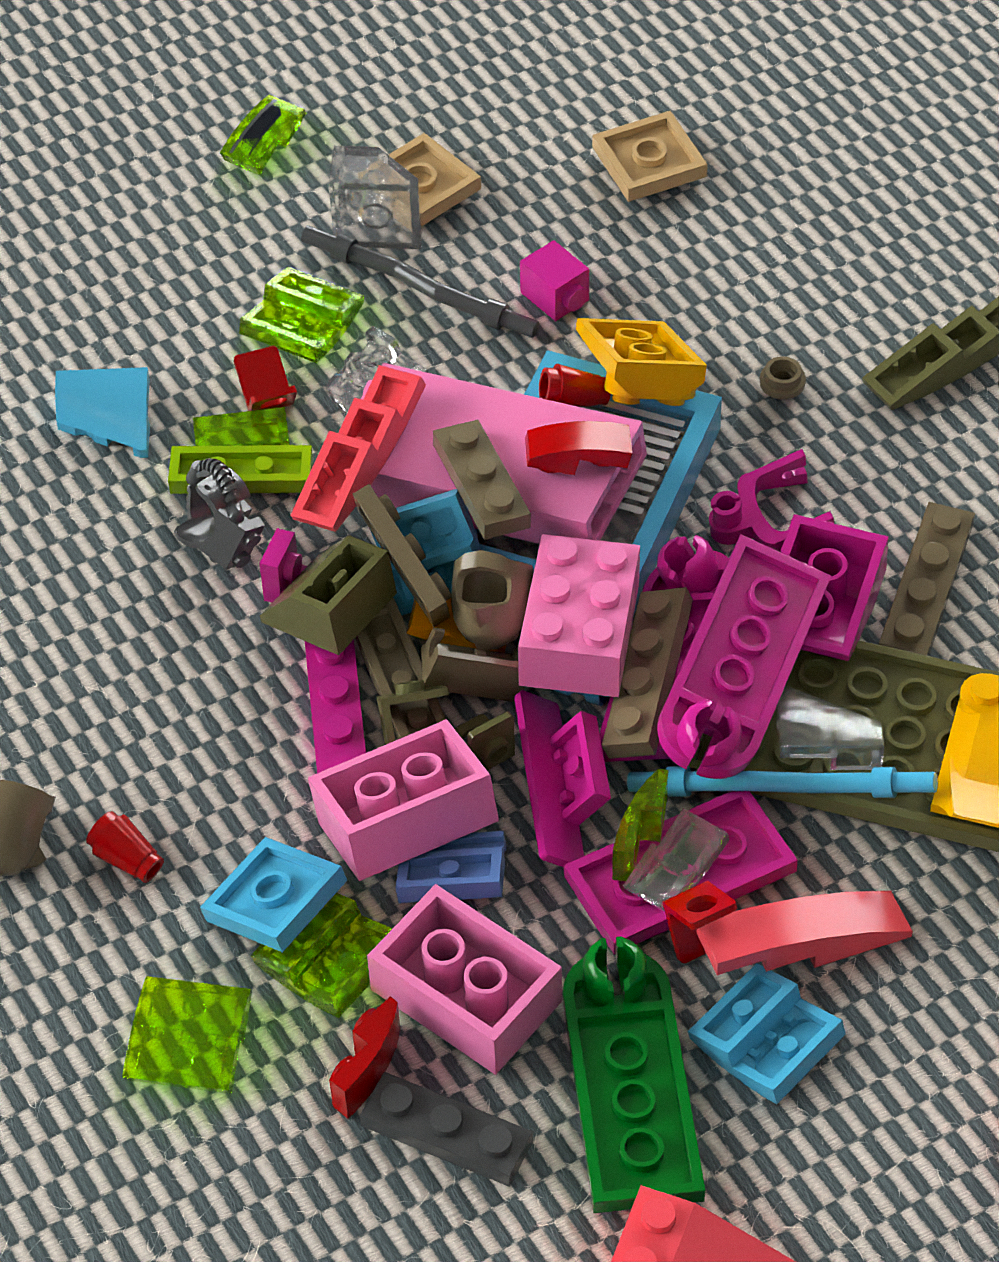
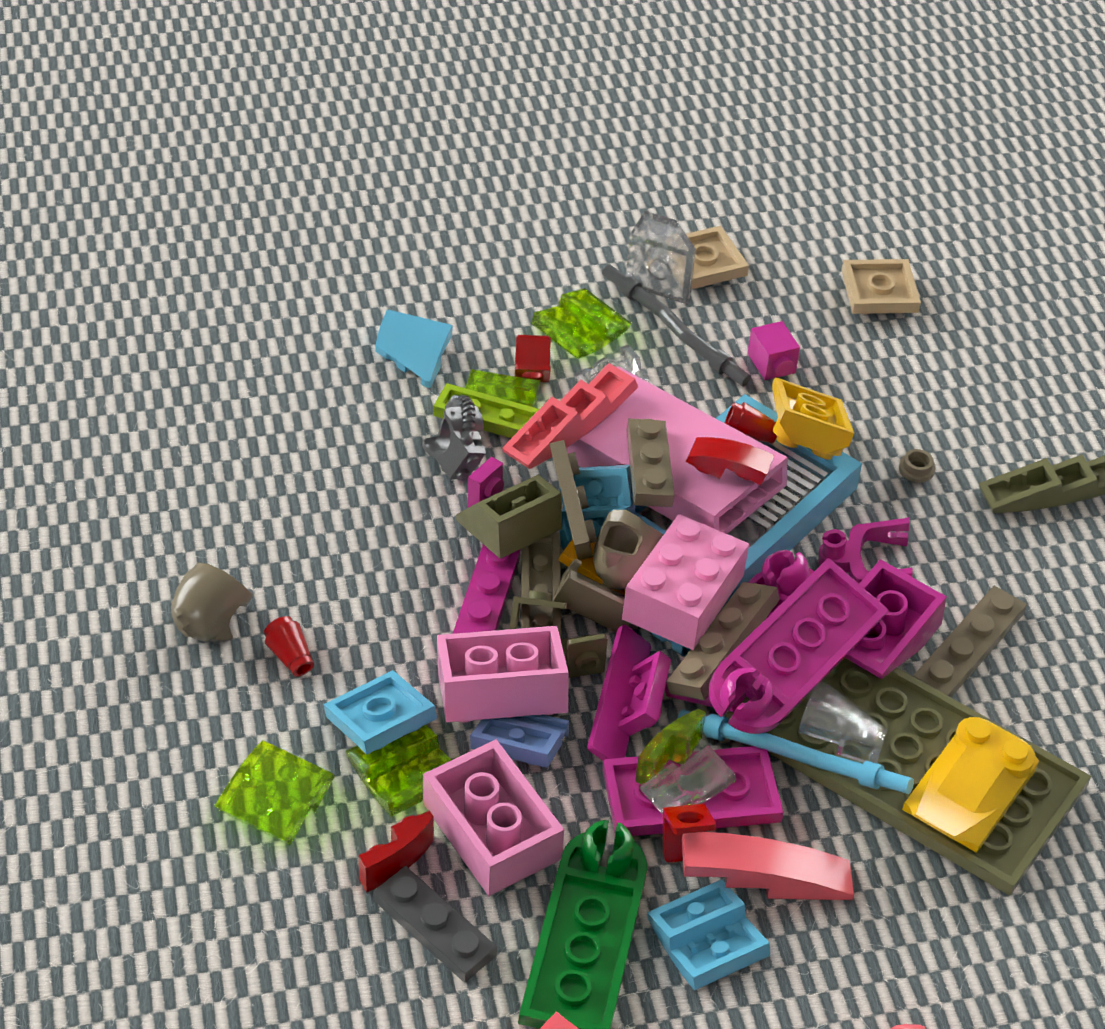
camera: 15 degrees right, 5 degrees down
clear neon green slope [220,95,307,175] -> none

